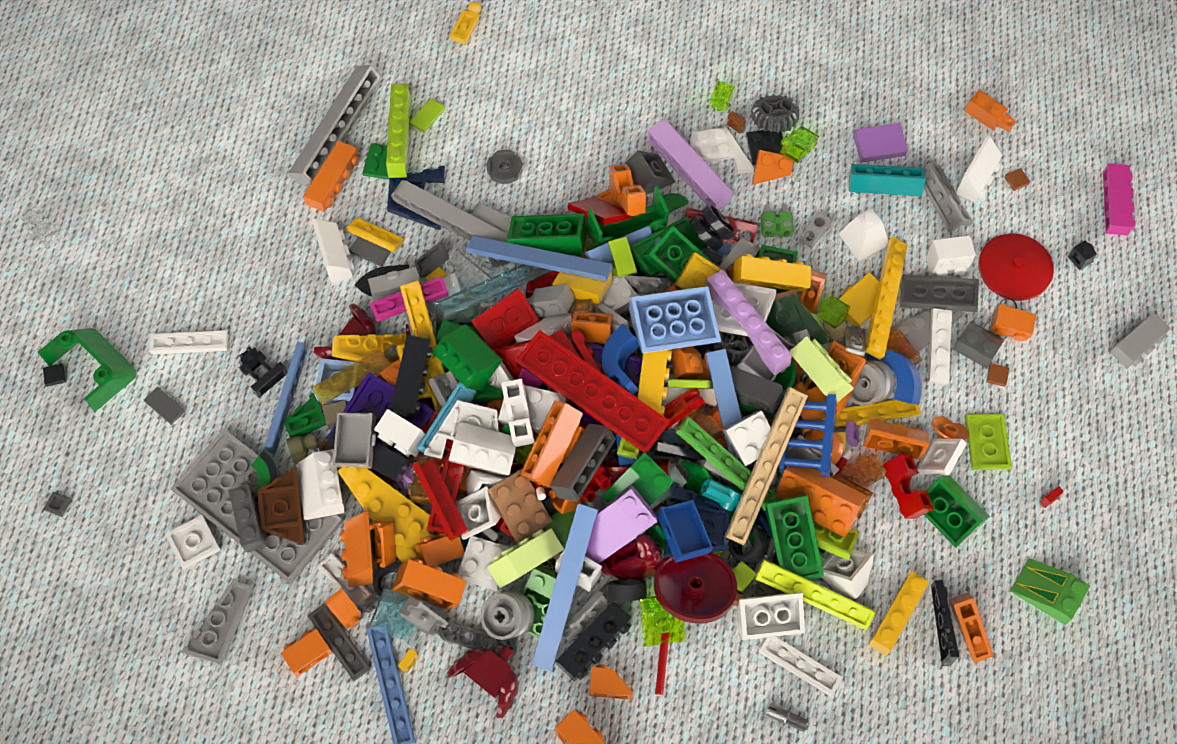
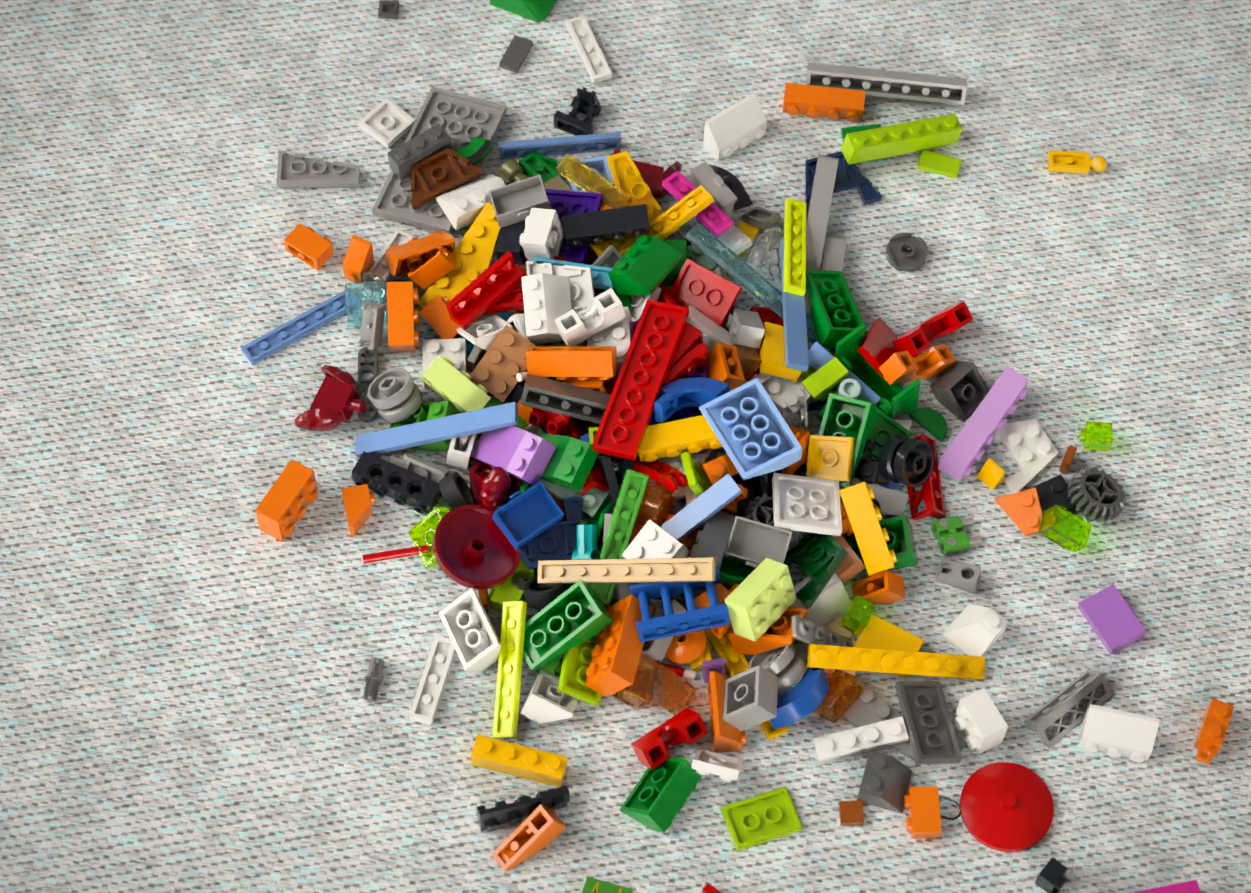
camera: 70 degrees right, 5 degrees down
dark grey tile [307,603,371,682] -> none
yellow tile [347,217,404,252] -> none
dark grey tile [349,236,391,267] -> none
yellow tile [398,648,418,673] -> none
lavender arch [707,270,792,375] -> none
teal brick [849,164,926,196] -> none
orange dish [931,417,969,441] -> none
dark orange tile [1004,168,1030,191] -> none
none -> light grey brick [723,665,778,731]
none -> neon yellow tile [783,198,806,296]
none -> light aqua tile [838,378,861,399]
none -> red arch [892,301,974,356]
none -> yellow slope [977,458,1005,490]

